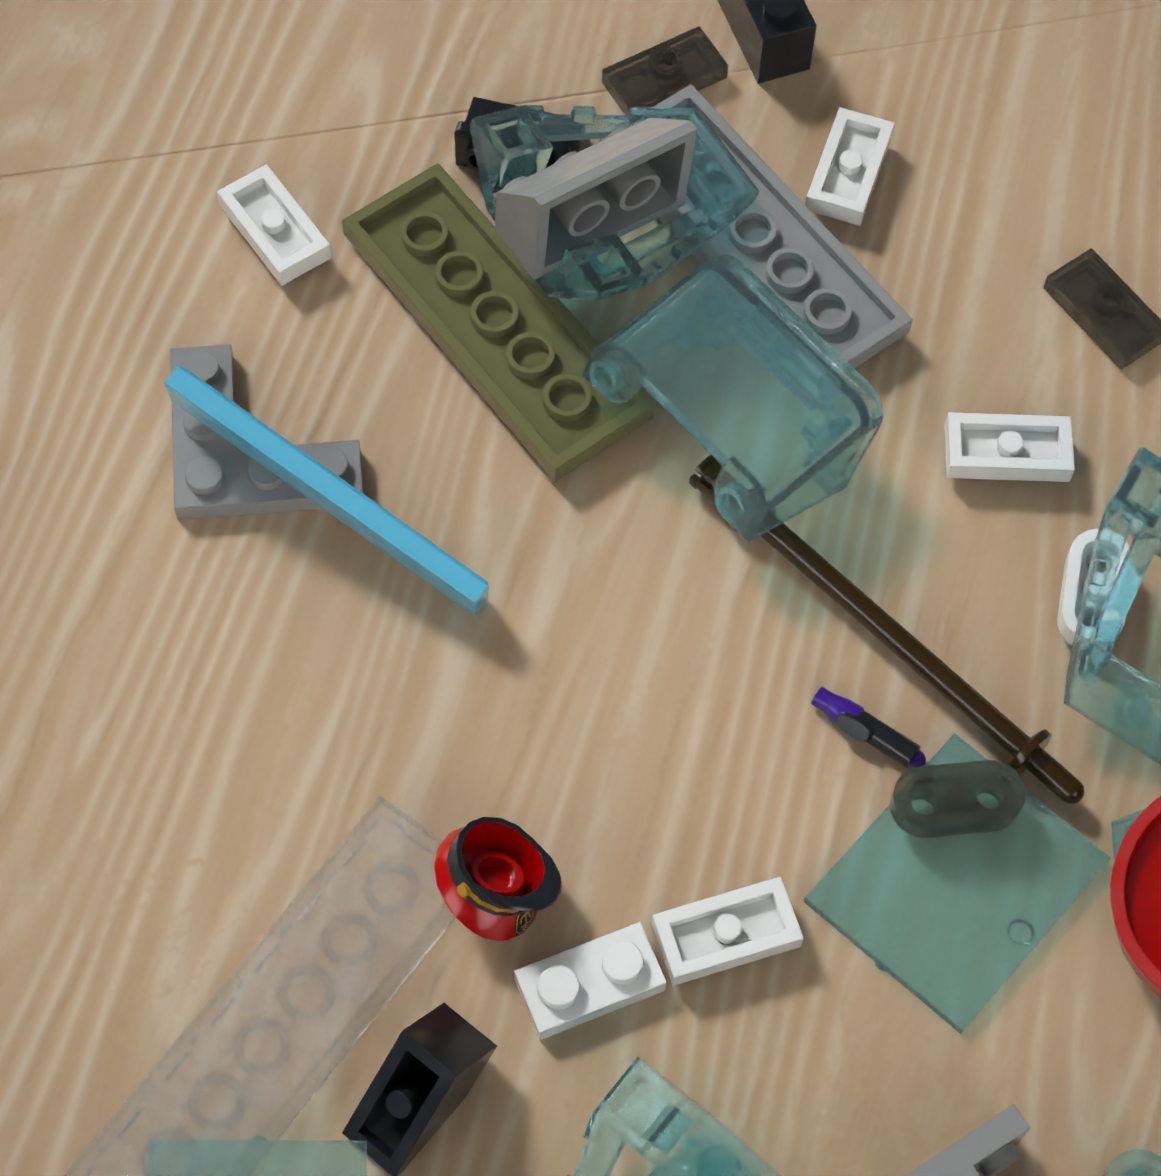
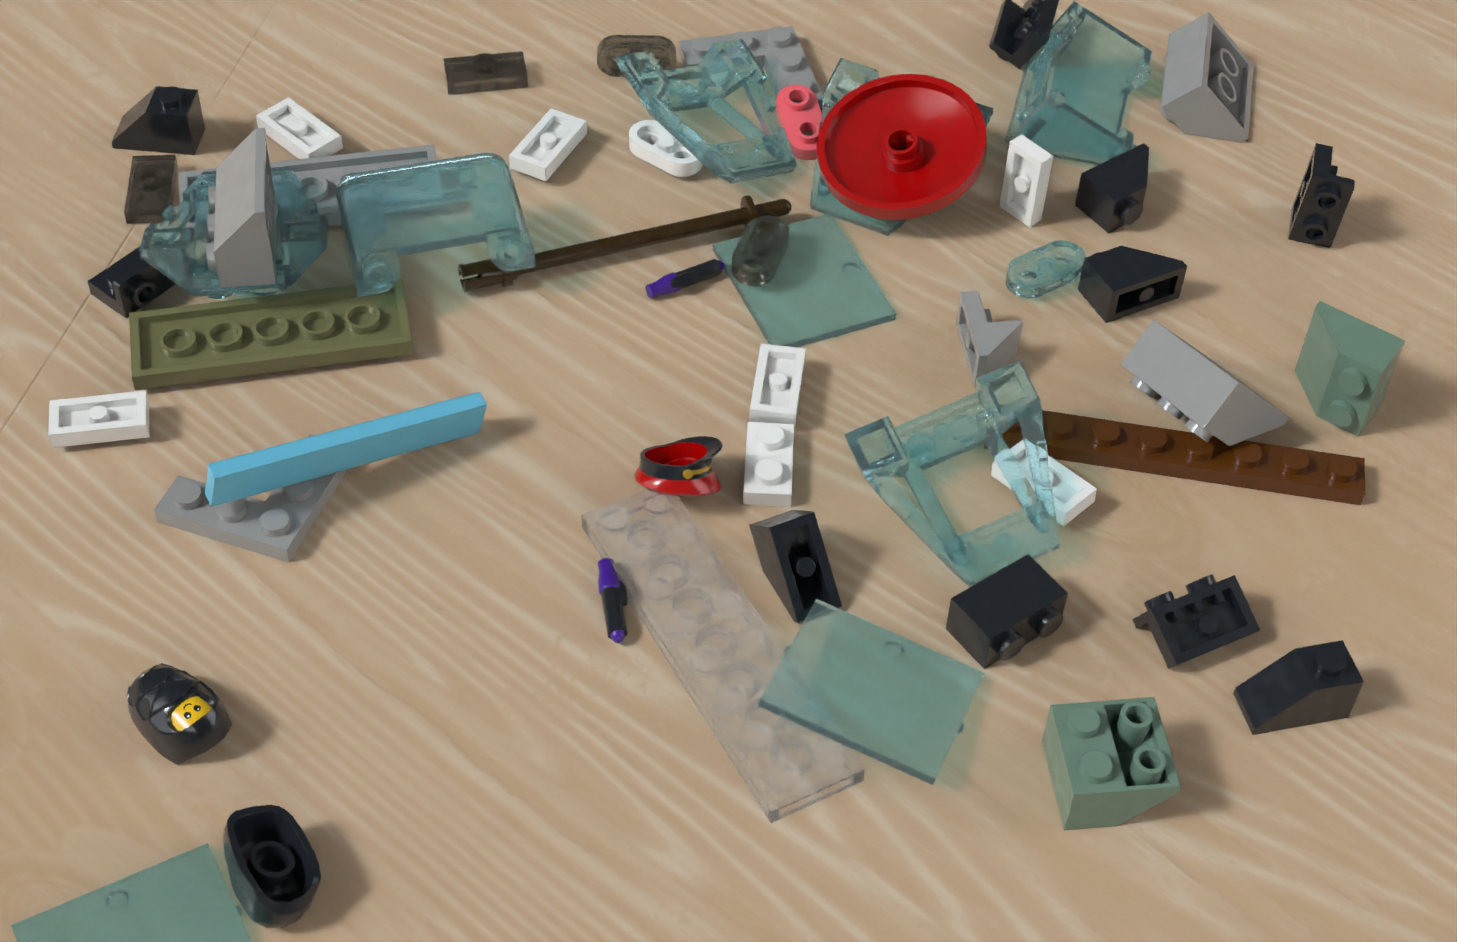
camera: 65 degrees left, 15 degrees down
none -> black piece [598,558,628,643]

